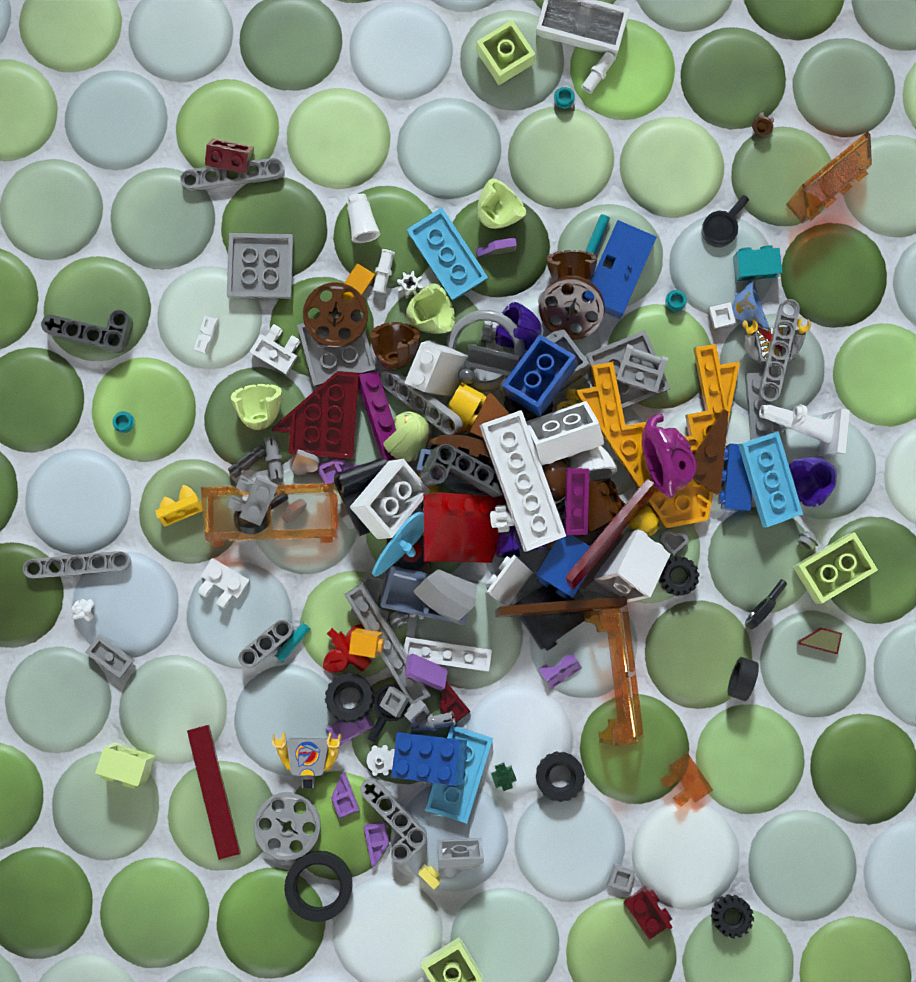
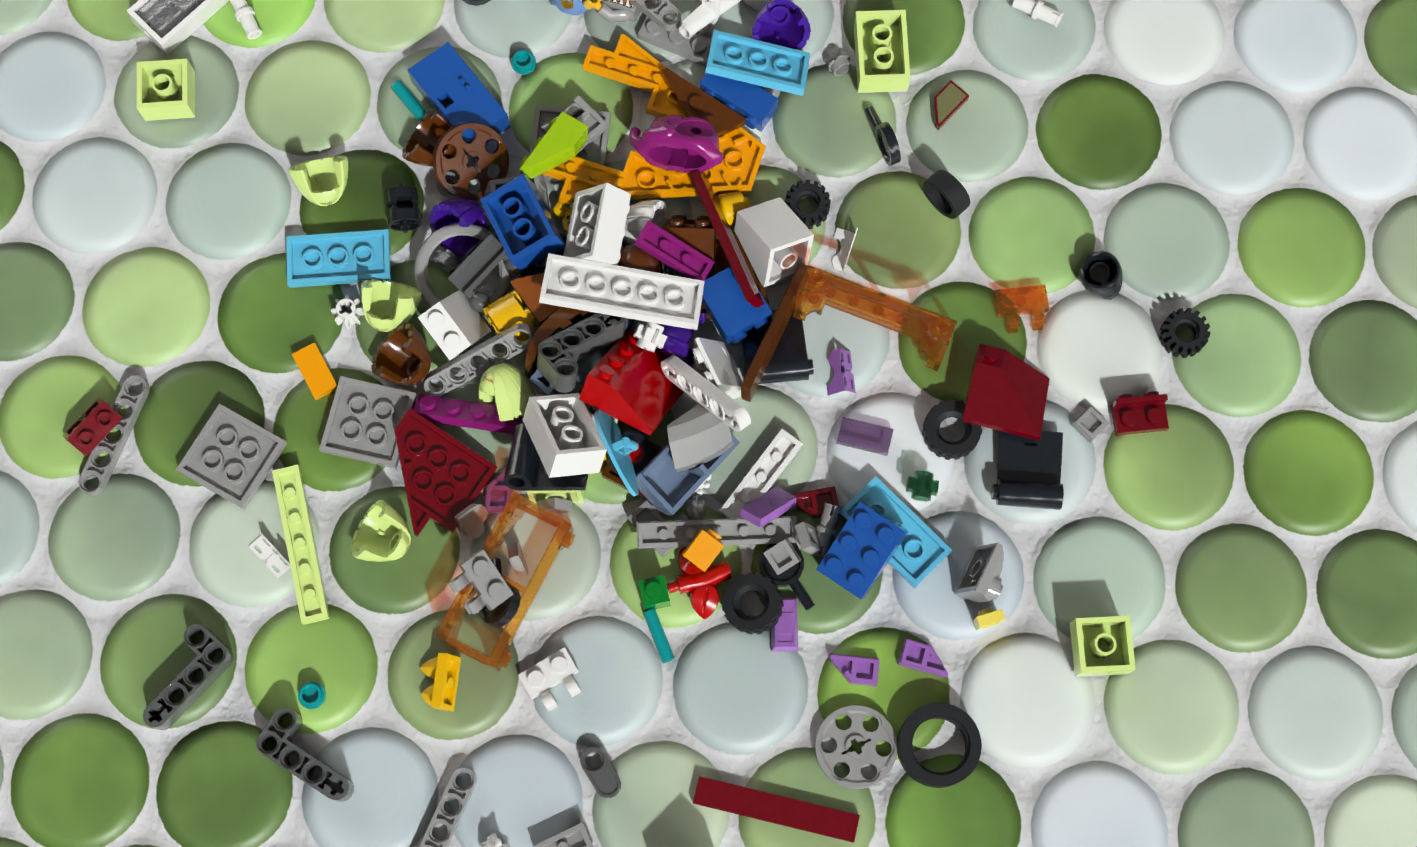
camera: 60 degrees left, 10 degrees down
dark grey axle [228,444,266,478] -> none
light grey beam [238,620,294,668] -> none
white plate [250,324,301,375] -> none
light grey pin [263,436,284,481] -> none
torso [272,732,342,788] -> none
reddish brown wedge [303,282,368,348] -> none
white plant [346,193,381,243] -> none
light grey beam [360,777,427,864] -> none
white piece [366,745,394,776] -> none
white pin [372,249,395,294] -> none
medium lavender tile [476,238,517,258] -> none
teal plate [554,87,575,109] -> none
light grey tile [659,530,688,557] -> none
white plate [708,302,736,329] -> none
none -> dark grey beam [256,707,354,802]
none -> yellowish green plate [272,465,330,625]
none -> black wheel [385,184,422,233]
none -> lime slope [519,111,588,179]
none -> dark grey piece [580,747,621,798]
none -> green brick [638,575,670,612]
none -> white beam [661,355,751,432]
none -> white piece [832,227,858,272]
none -> clear purple tile [836,417,893,456]
none -> dark red slope [962,343,1050,440]
none -> black door [991,431,1064,510]
none -> black hair [1079,250,1123,300]

